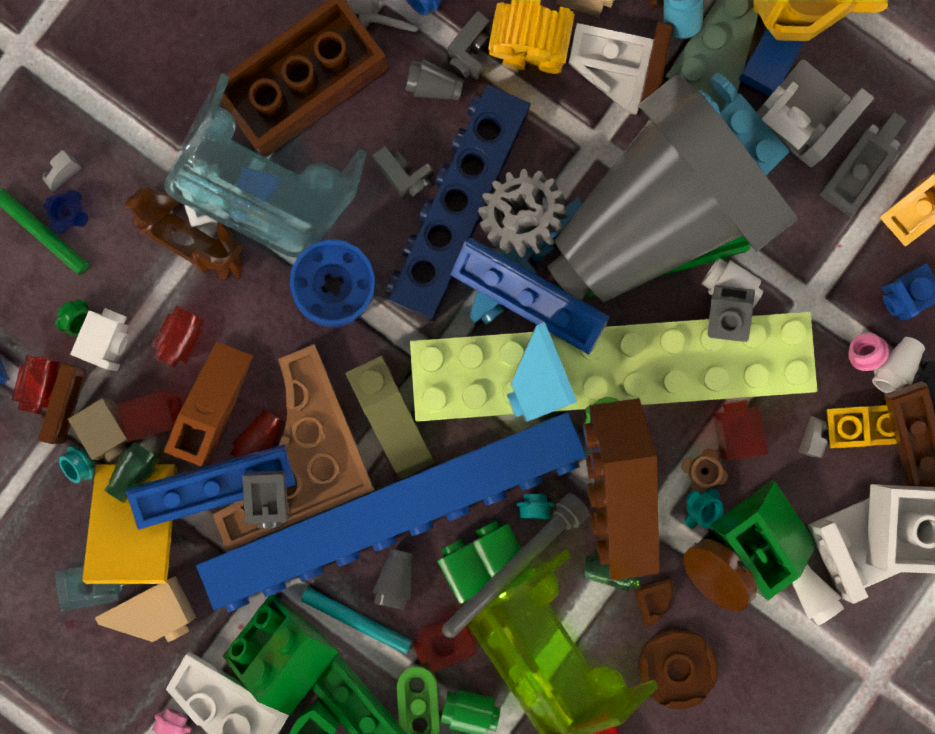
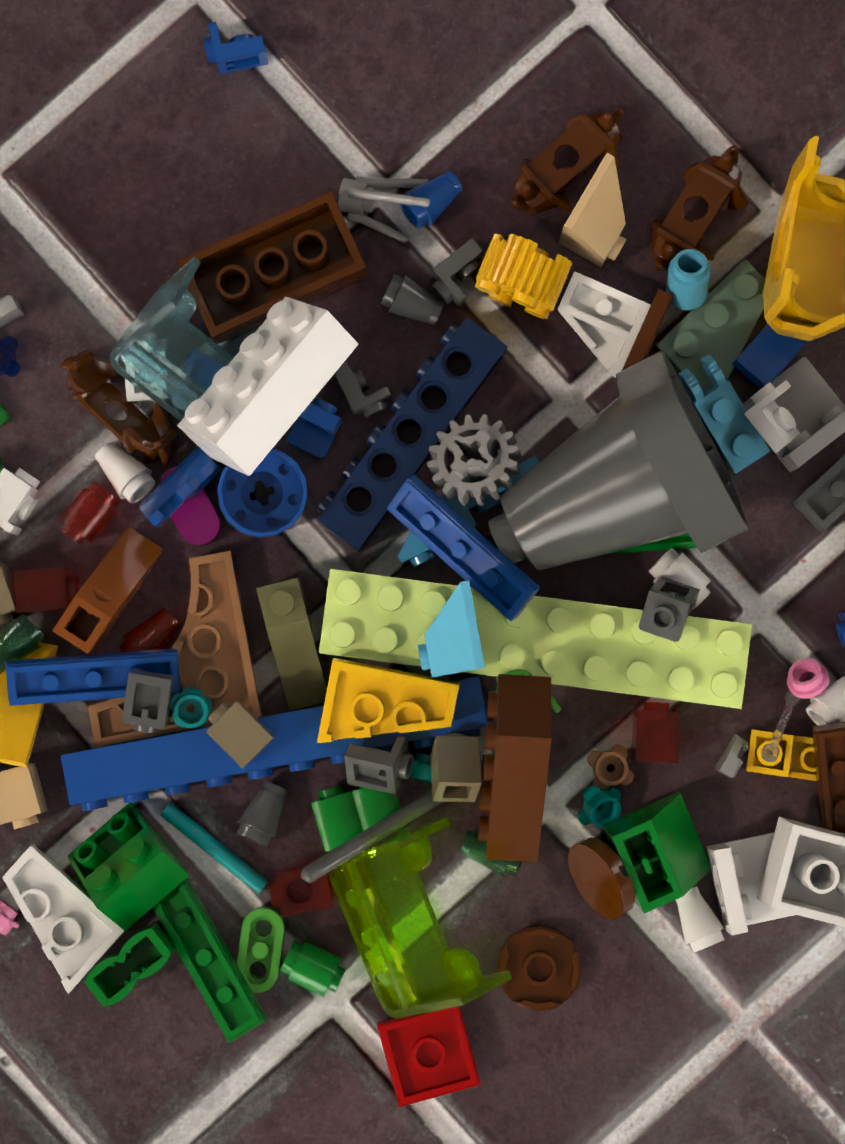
camera: 10 degrees right, 0 degrees up
reddish brown tile [632,577,673,628] -> none
none -> white cone [95,442,155,503]
none -> blue slope [138,446,222,527]
none -> magenta tile [158,467,221,546]
none -> teal plate [170,687,212,729]
none -> white brick [177,296,358,476]
none -> dark tan brick [206,700,276,768]
none -> blue bracket [287,397,342,459]
none -> yellow wing [317,658,460,743]
none -> dark grey bracket [344,735,414,795]
none -> dark tan brick [430,733,482,802]
none -> clear hinge [761,690,801,762]

